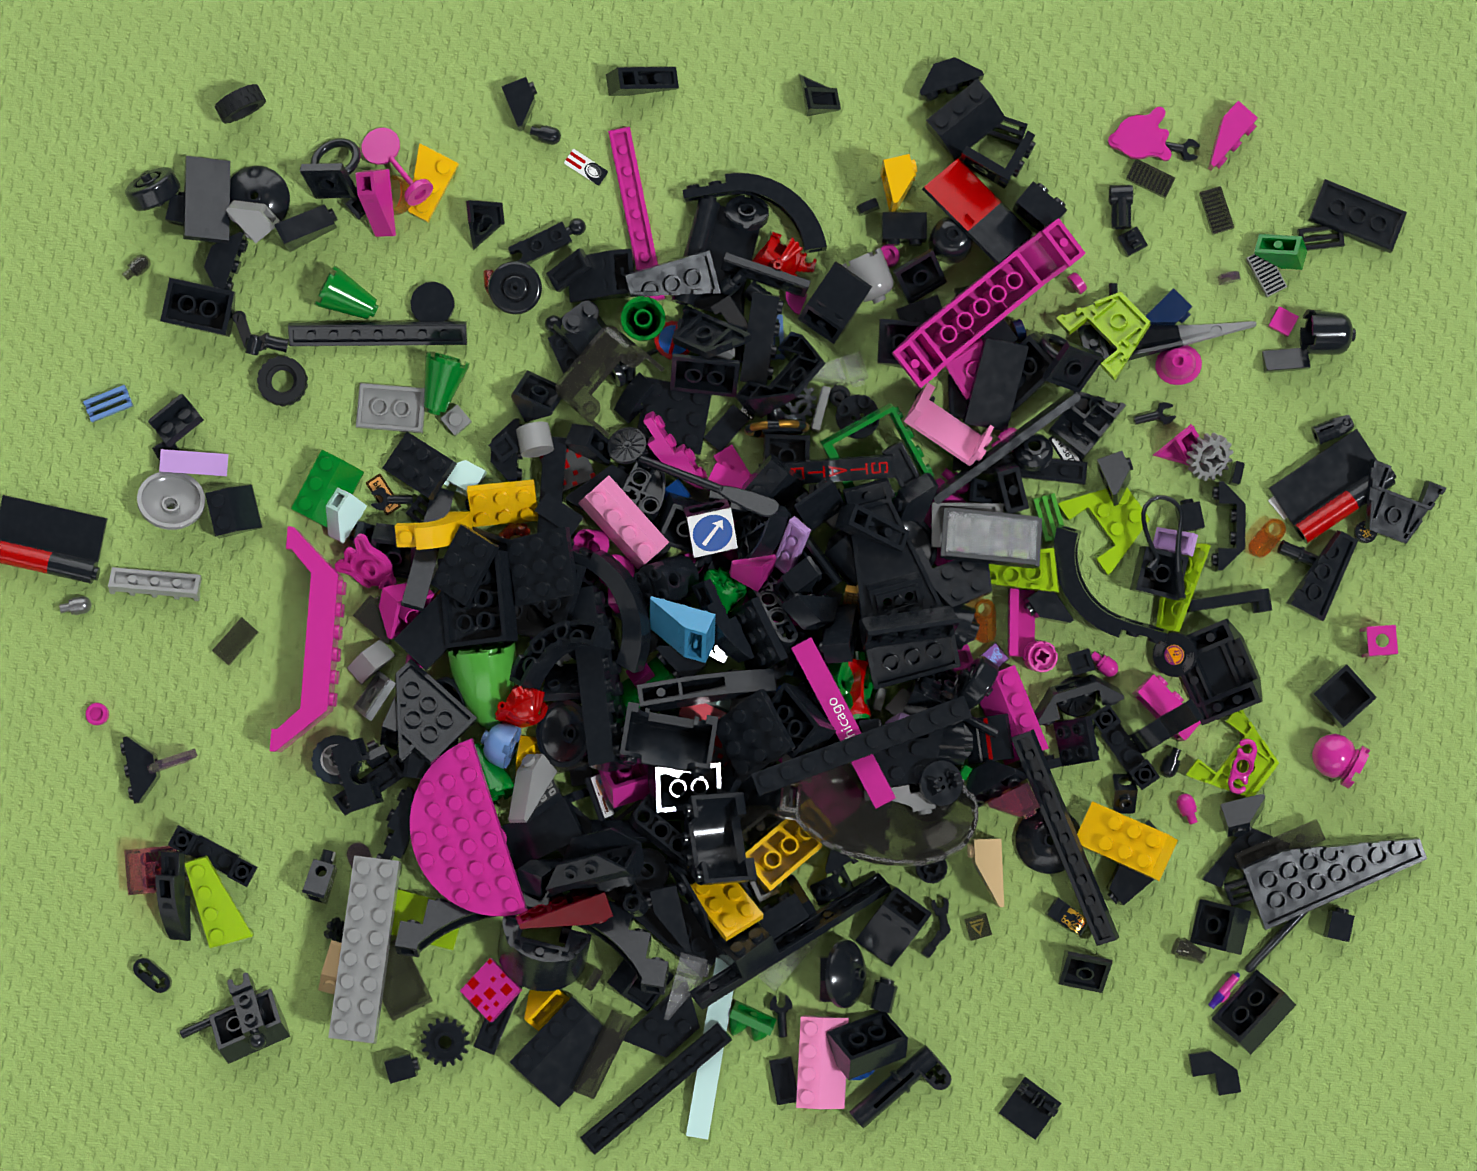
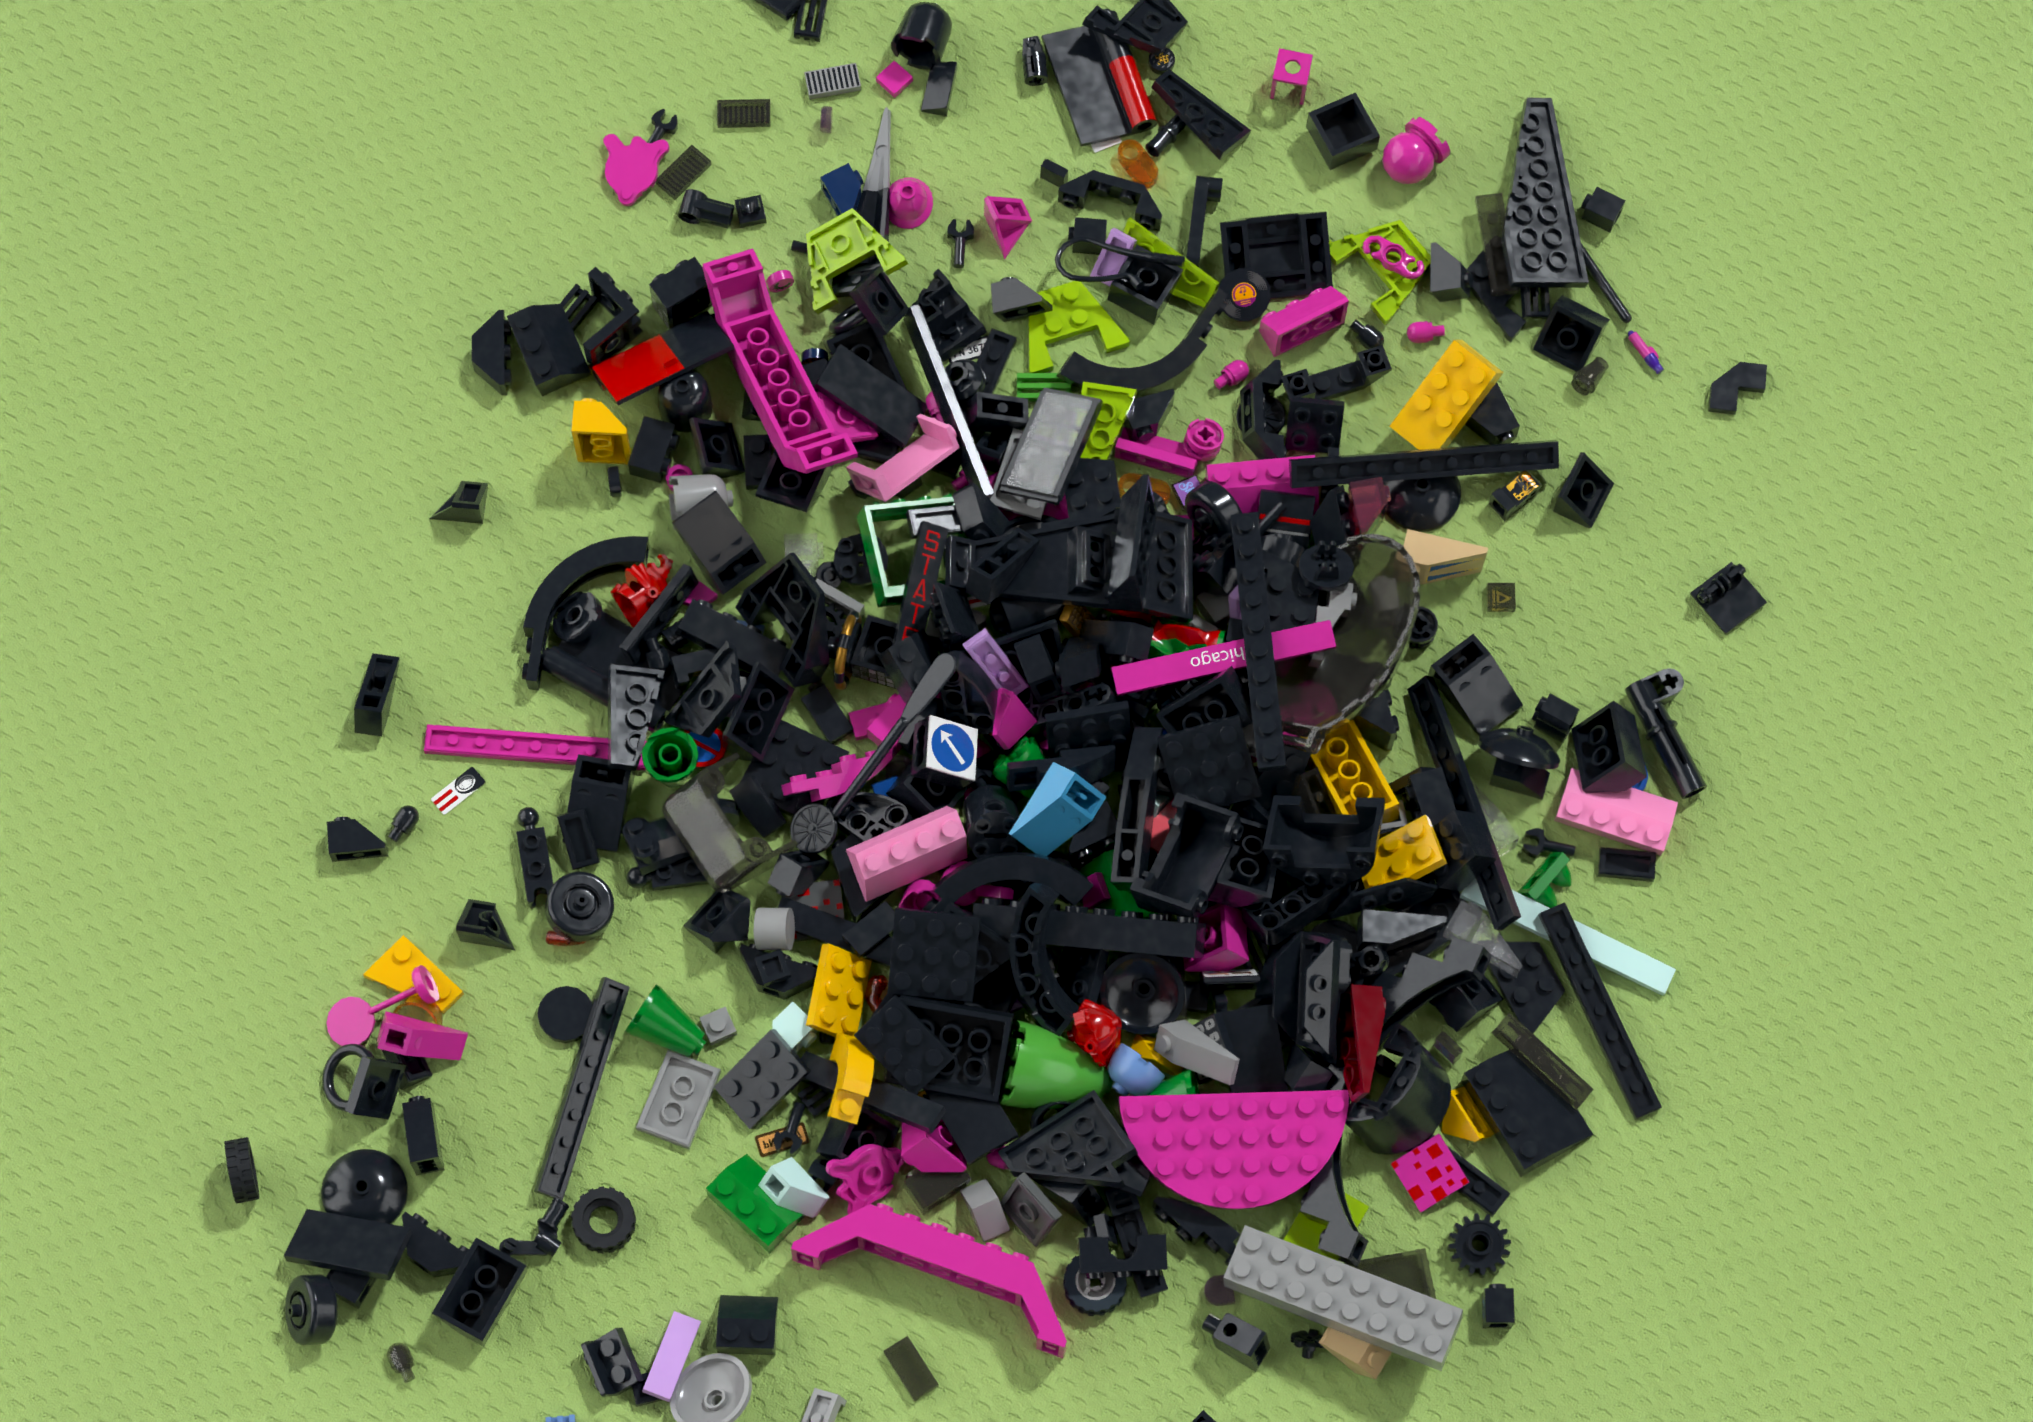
camera: 75 degrees left, 15 degrees down
light grey slope [226,200,280,243] -> none
green cone [314,265,379,319] -> none
black bracket [810,869,854,905] -> none
black piece [921,898,951,958] -> none
black tile [1067,648,1095,676] -> none
black bracket [1112,774,1138,814] -> none
black piece [1128,699,1204,754] -> none
light grey gear [1186,432,1234,481] -> none
dark pink slope [1208,101,1258,171] -> none
black slope [1212,969,1296,1055] -> none
green slope [1254,234,1307,270] -> none

